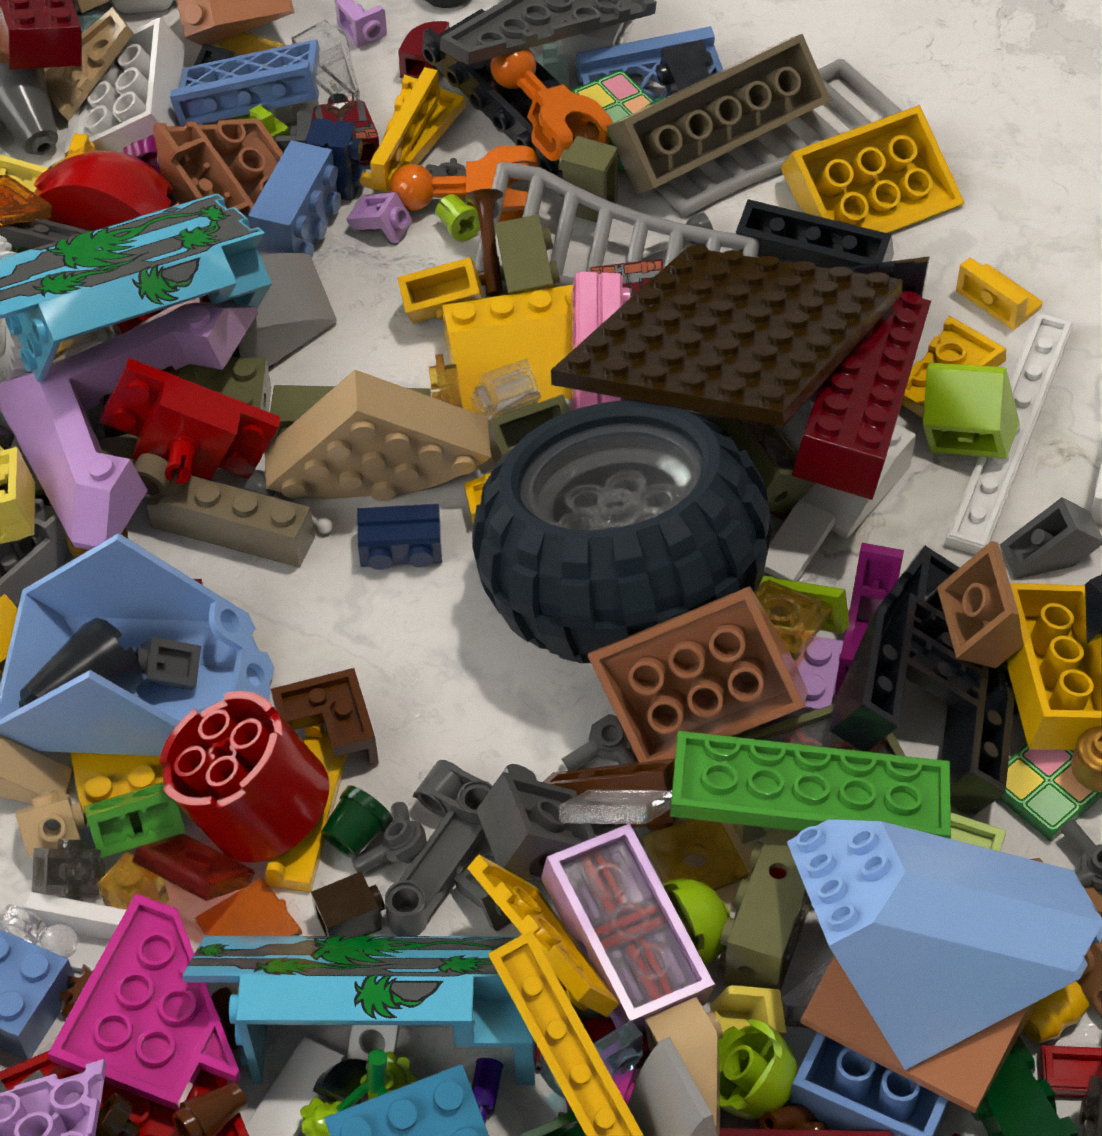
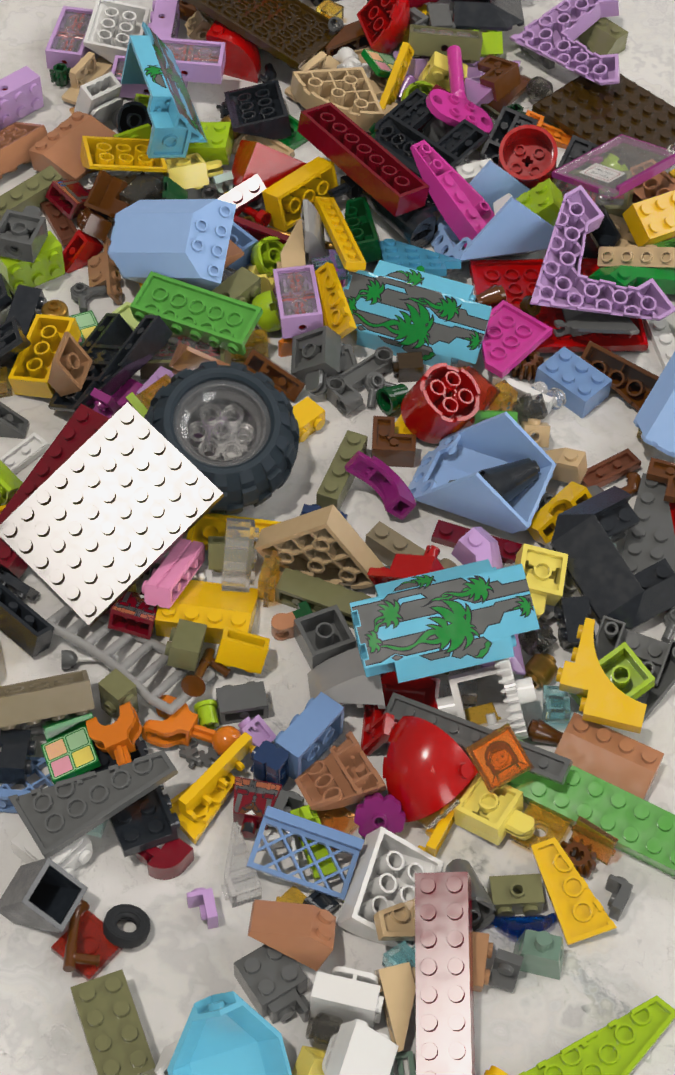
camera: 165 degrees left, 0 degrees up
clear tile [559,790,672,824] -> none
none -> dark grey brick [216,681,268,725]
none -> nougat leg [271,601,313,641]
none -> yellow brick [293,396,325,443]
none -> dark grey brick [293,605,356,670]
none -> olive brick [316,430,368,510]
none -> magenta arch [345,450,416,521]

